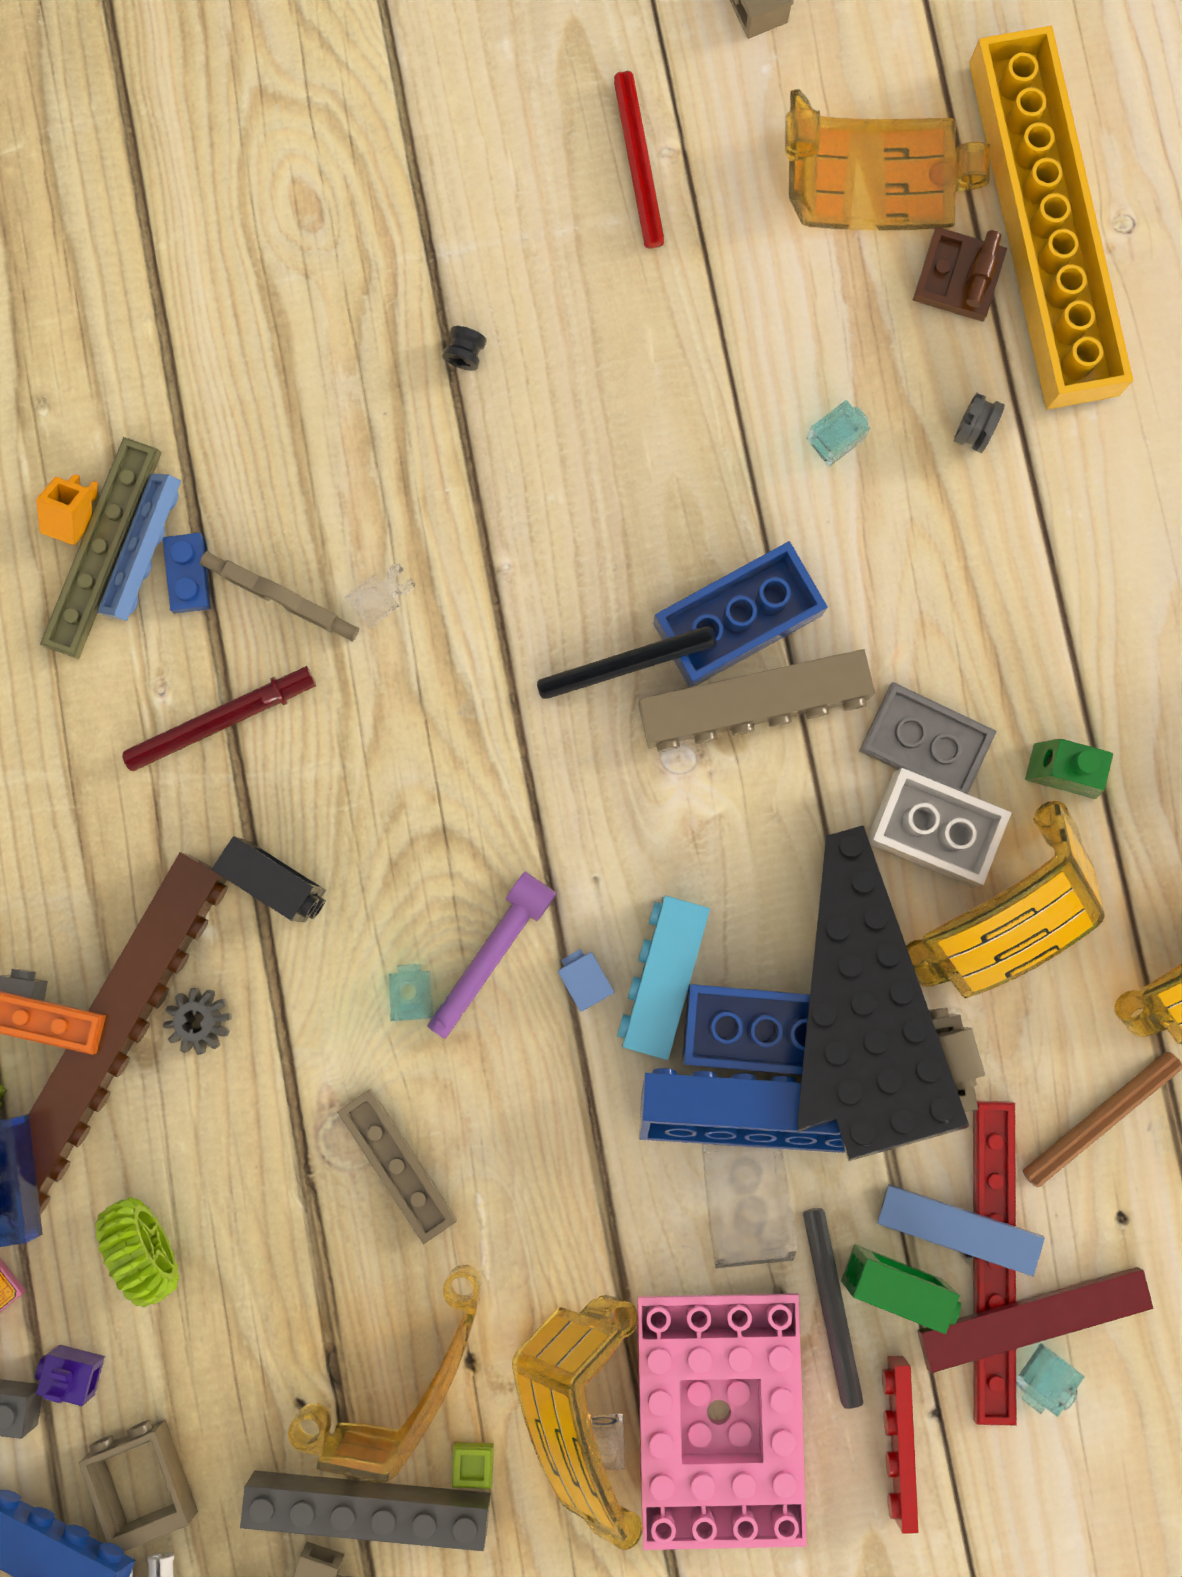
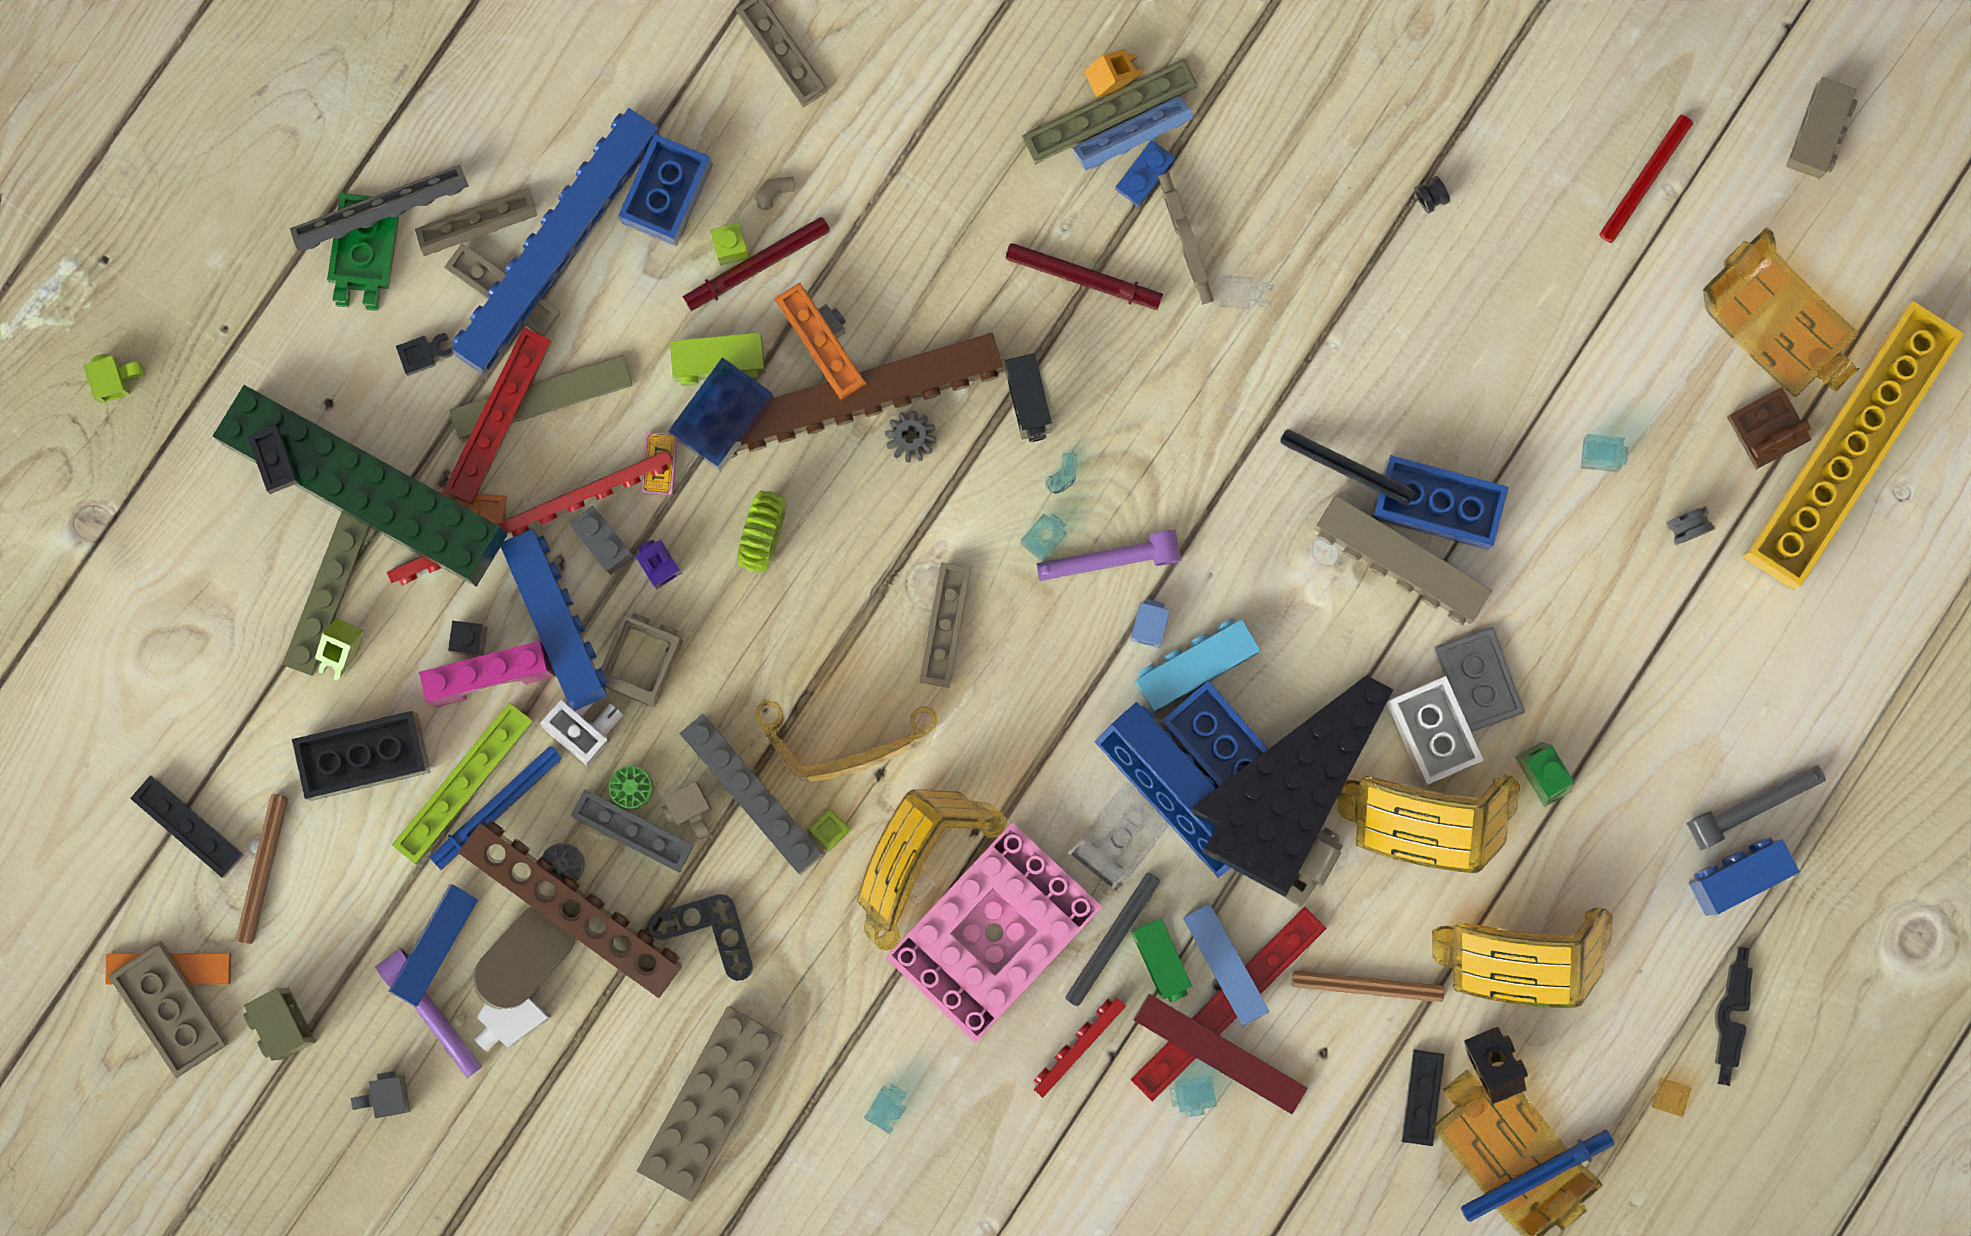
camera: 45 degrees right, 0 degrees up
none -> clear light blue arm [1045,453,1077,494]

